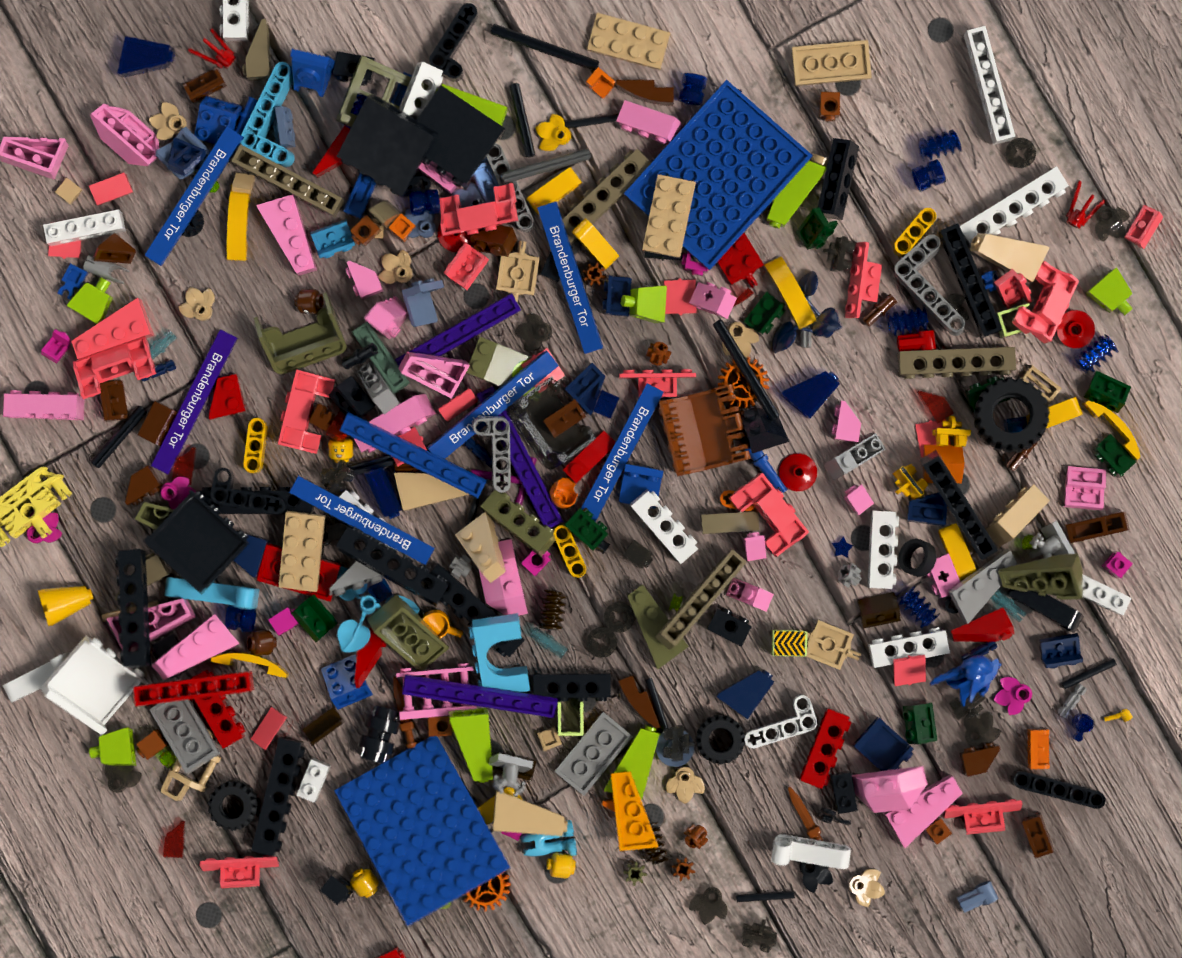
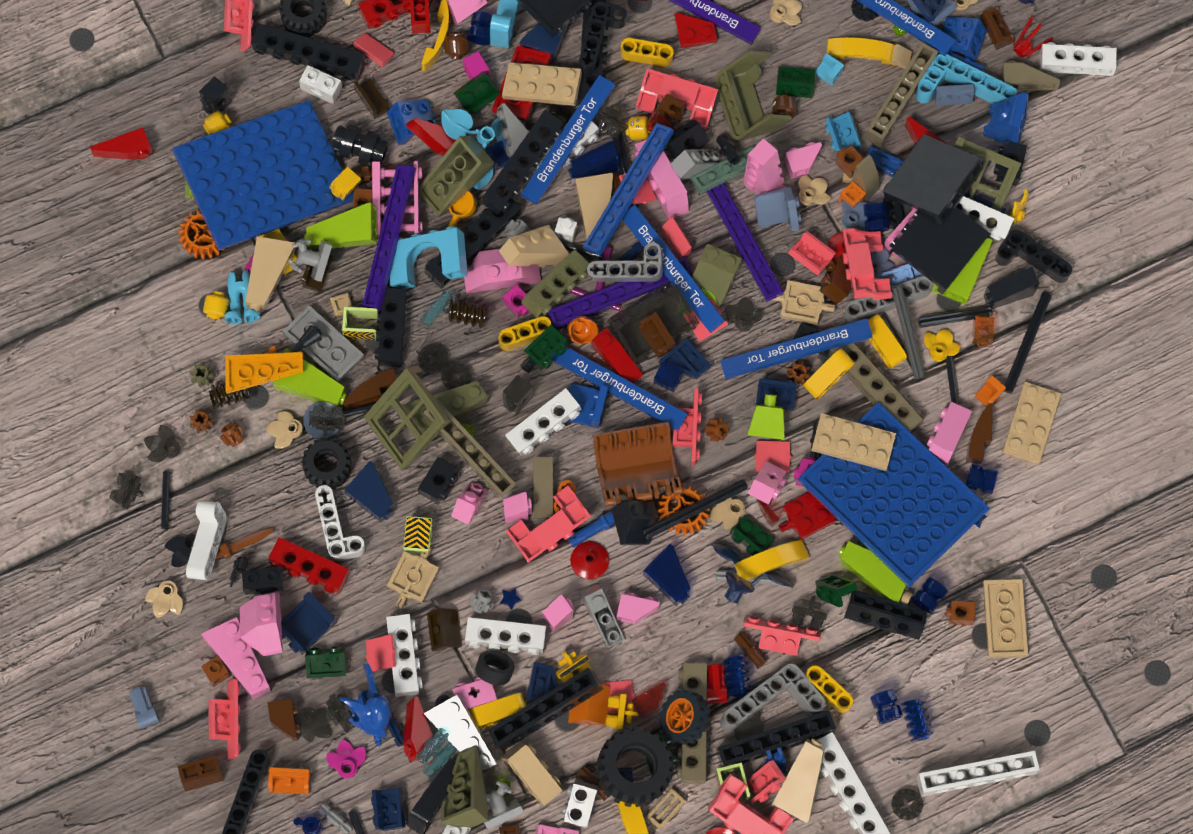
camera: 85 degrees right, 15 degrees down
bright pink wedge [256,194,317,276] -> none
bright pink wedge [398,352,470,399] -> none
clear blue piece [899,585,940,628] -> none
none -> black cone [290,325,323,352]
none -> yellow brick [329,166,361,200]
none -> olive window [364,366,450,470]
none -> clear light blue pin [416,728,449,764]
none -> white brick [555,217,578,244]
none -> brick [562,780,598,828]
none -> black wheel [659,690,710,744]
none -> dark green bracket [776,66,815,98]
none -> medium azure panel [815,53,844,86]
none -> clear blue wheel [912,577,948,614]
none -> clear orange brick [972,316,994,347]
none -> black slope [984,266,1039,309]
none -> yellow plate [1010,189,1029,224]

